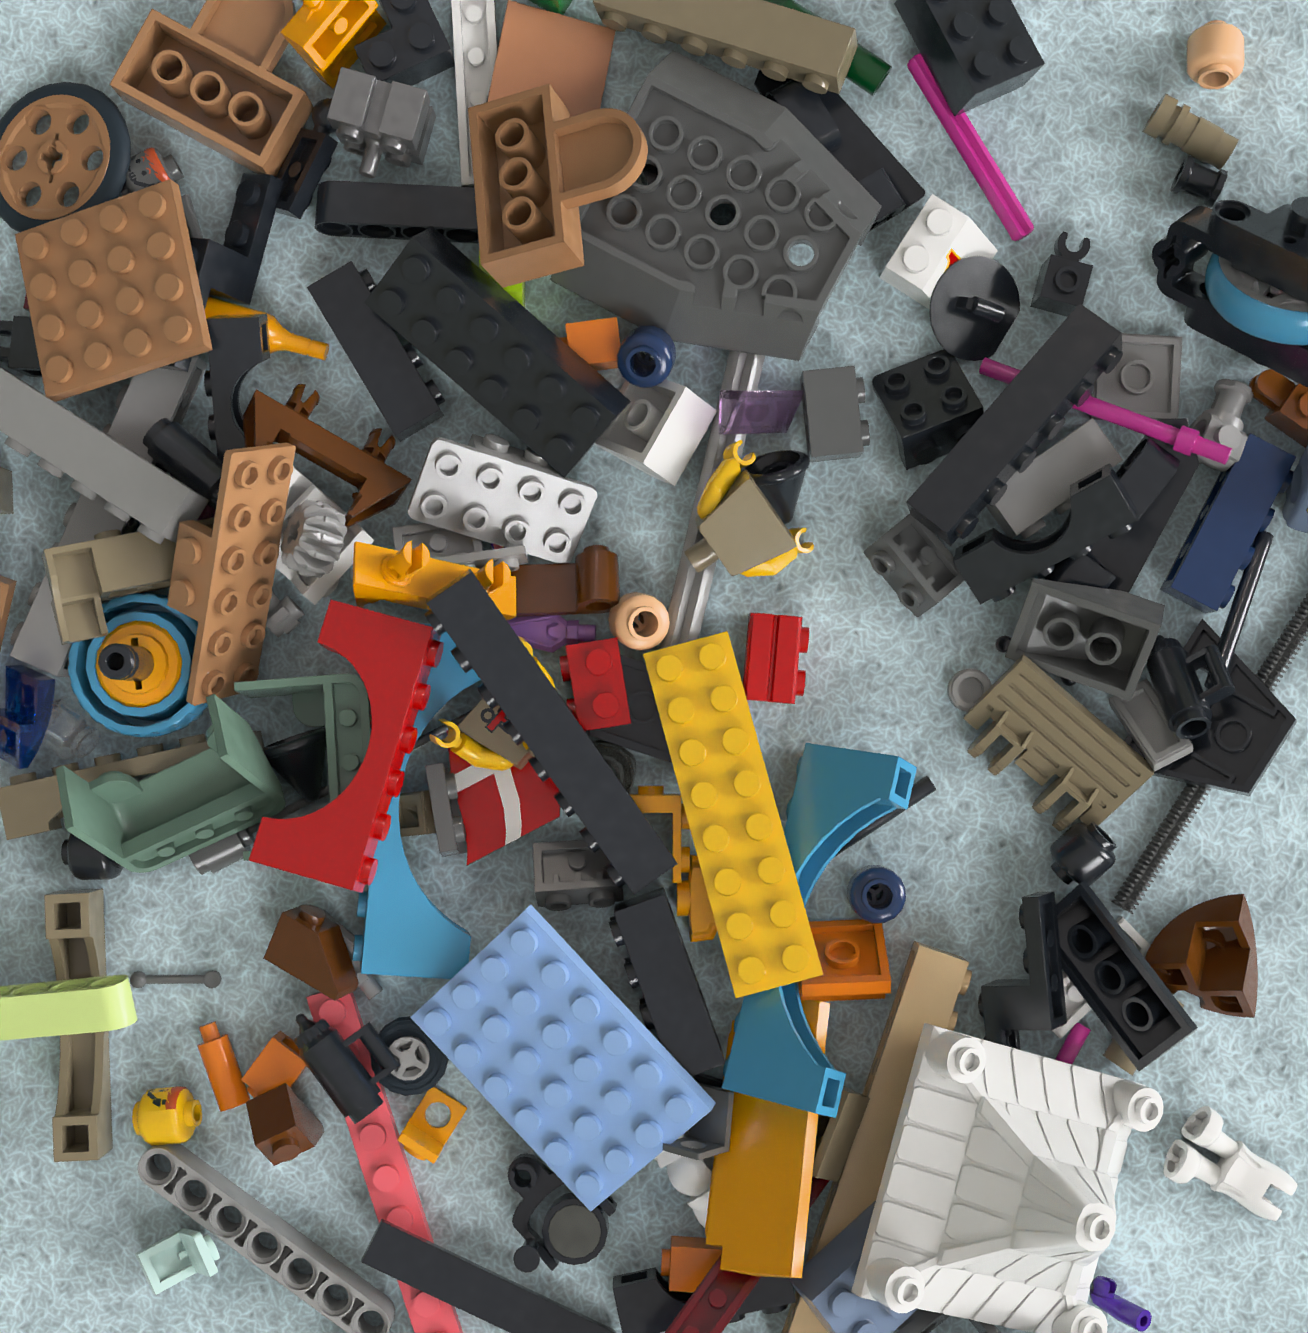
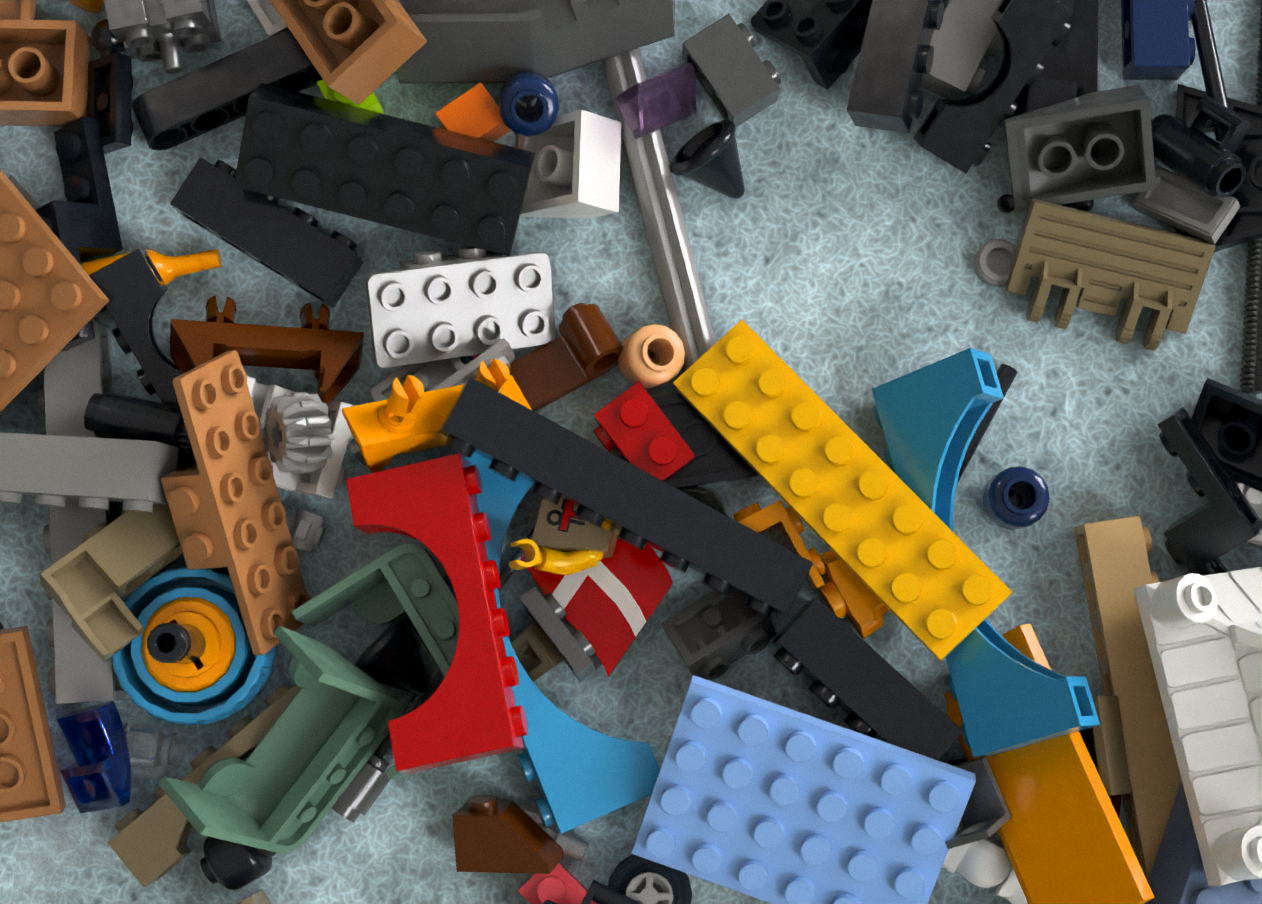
camera: 25 degrees left, 5 degrees down
medium lavender piece [507,615,596,653] -> none
dark tan torso [684,440,814,577] -> none
red brick [743,612,809,704] -> none
orange bracket [798,919,891,1001] -> none
dark grey bracket [864,514,965,617] -> none
black head [1050,822,1117,886] -> none

